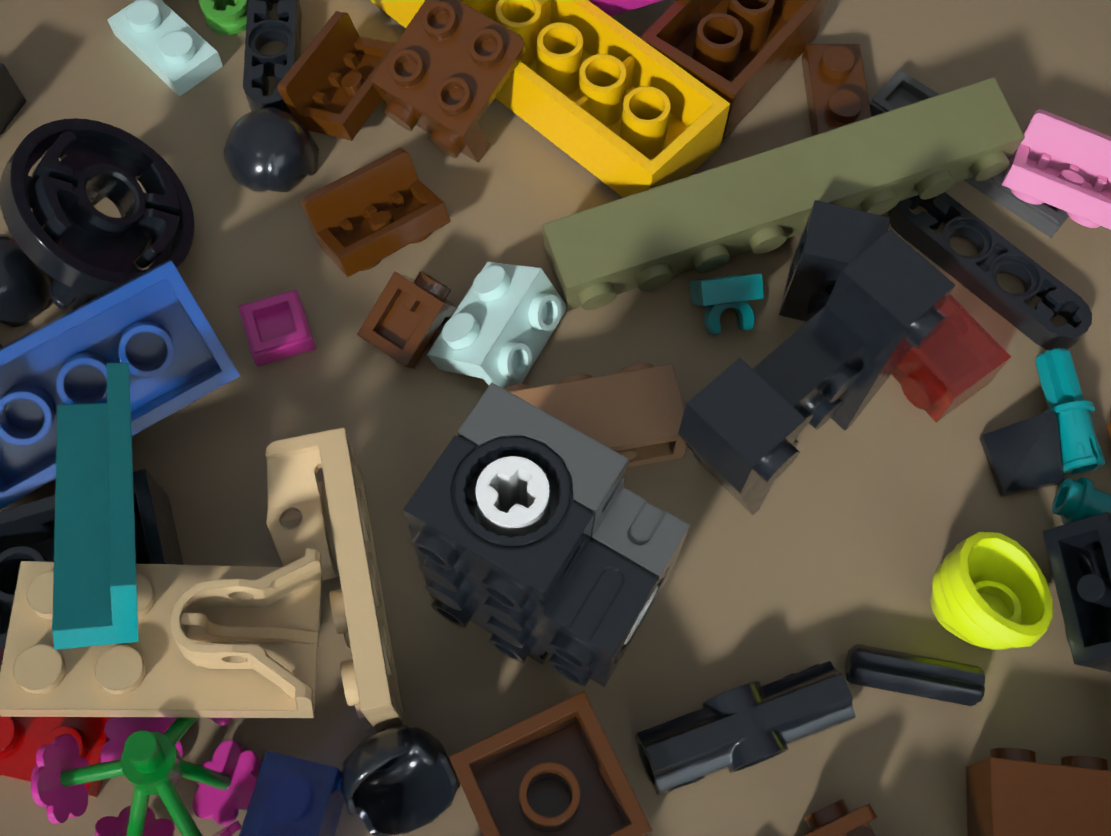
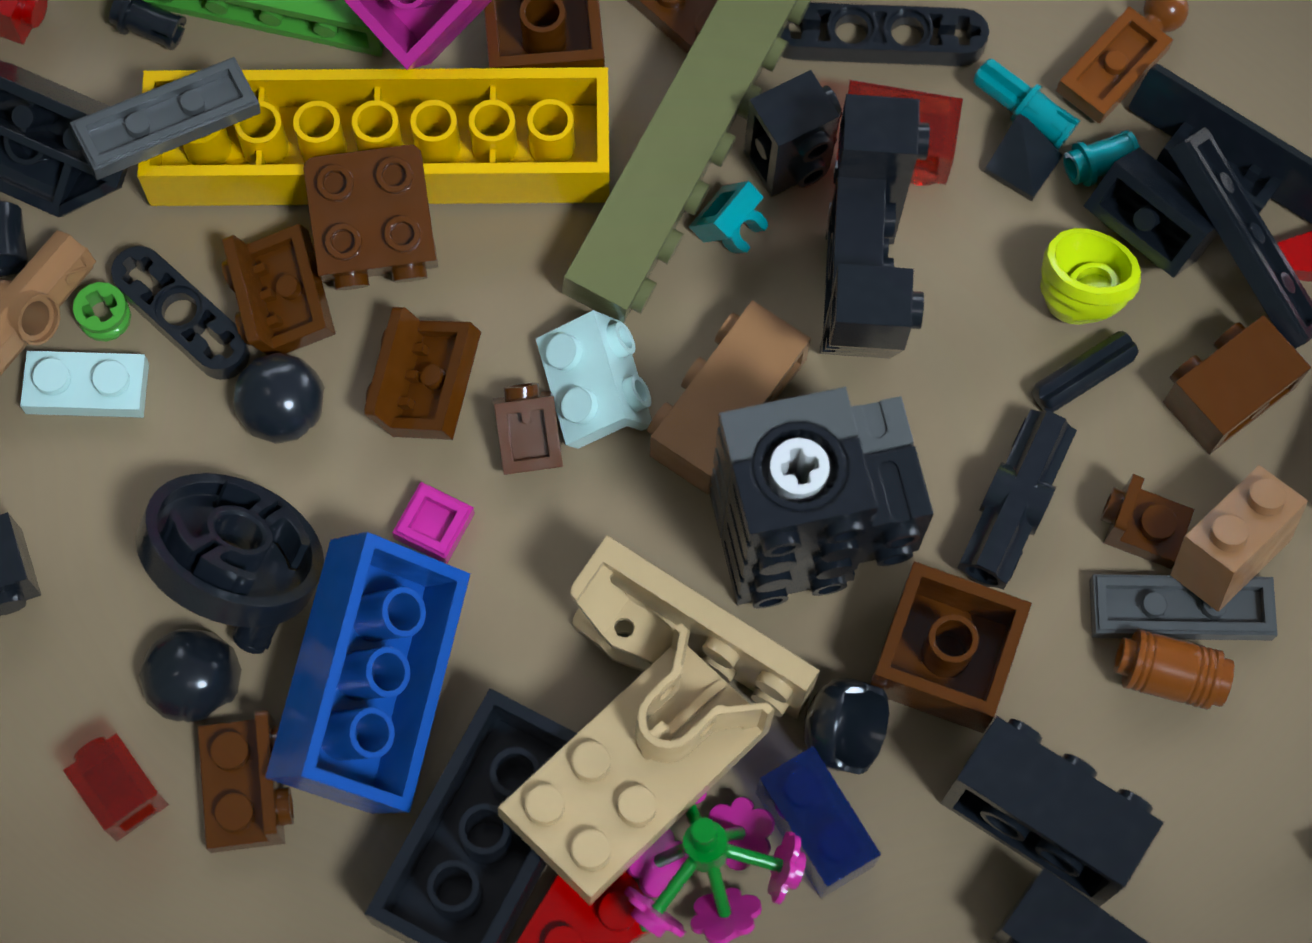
camera: 45 degrees left, 5 degrees up
teal fence [52,363,139,650] -> none

